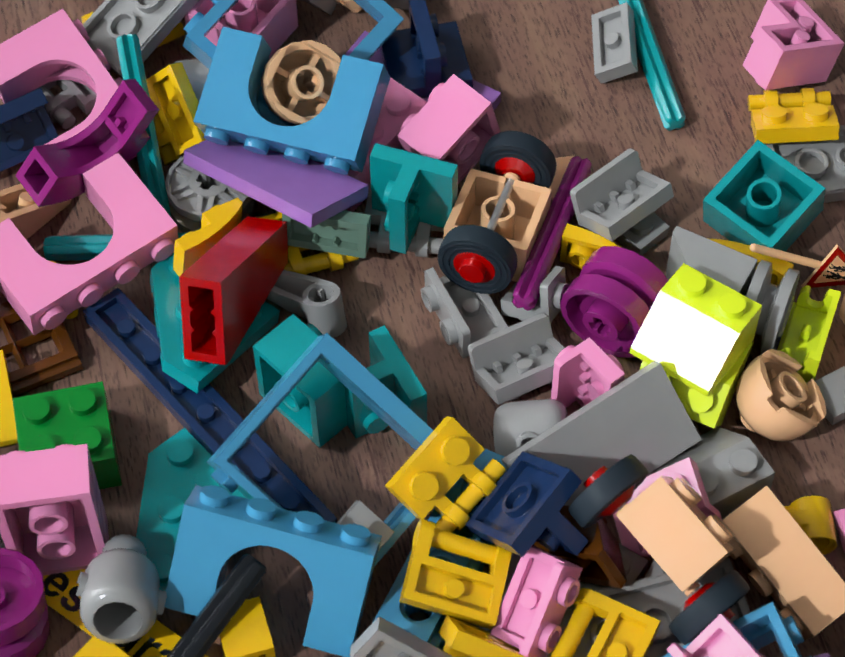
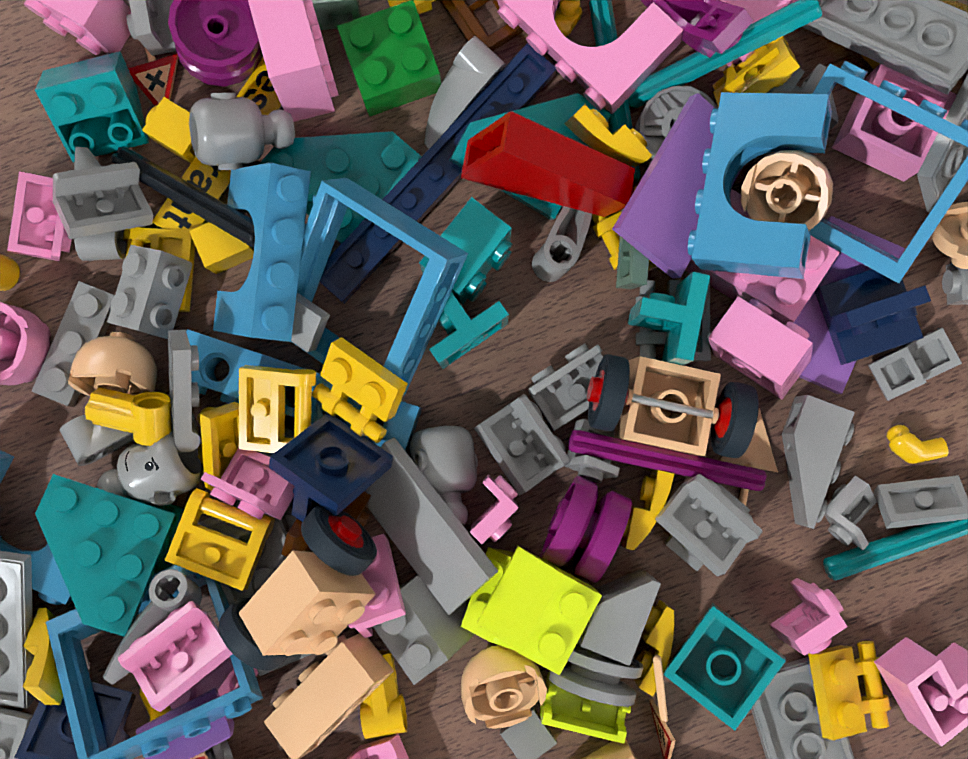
camera: 90 degrees right, 30 degrees up
none -> light grey piece [424,36,506,149]
none -> bright pink bracket [770,578,848,656]
none -> light grey slope [782,395,855,529]
none -> light grey bracket [825,475,877,550]
none -> light grey slope [868,328,962,401]
none -> yellow arm [886,425,949,464]

